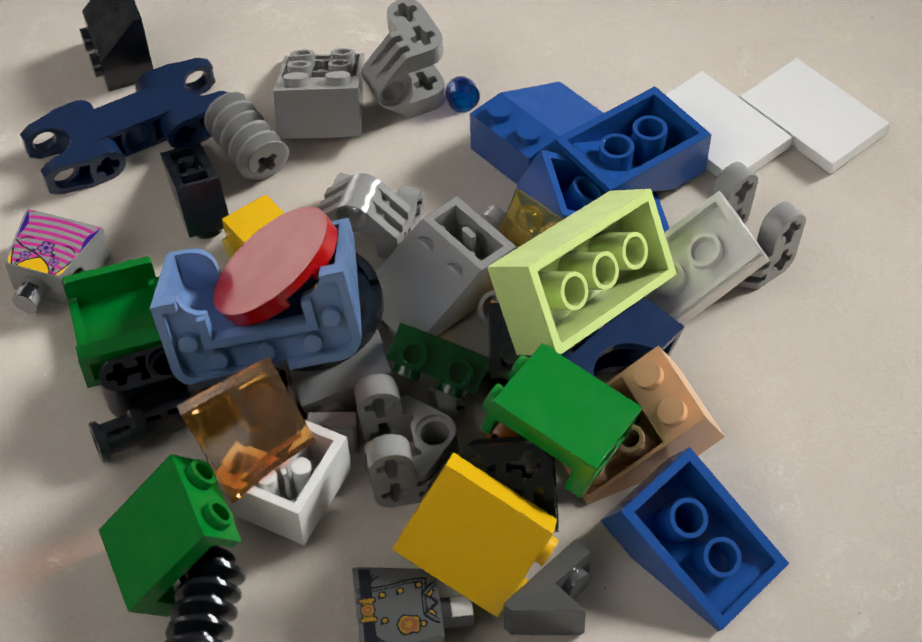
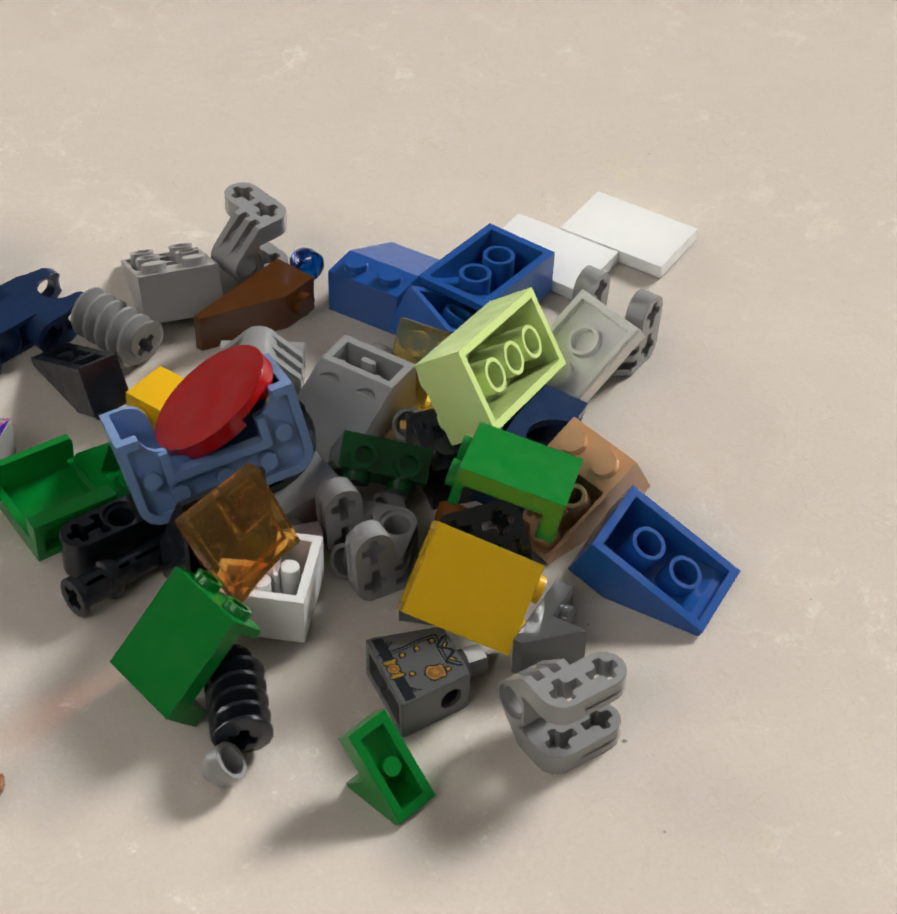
camera: 20 degrees left, 10 degrees down
none -> reddish brown slope [194,258,315,351]

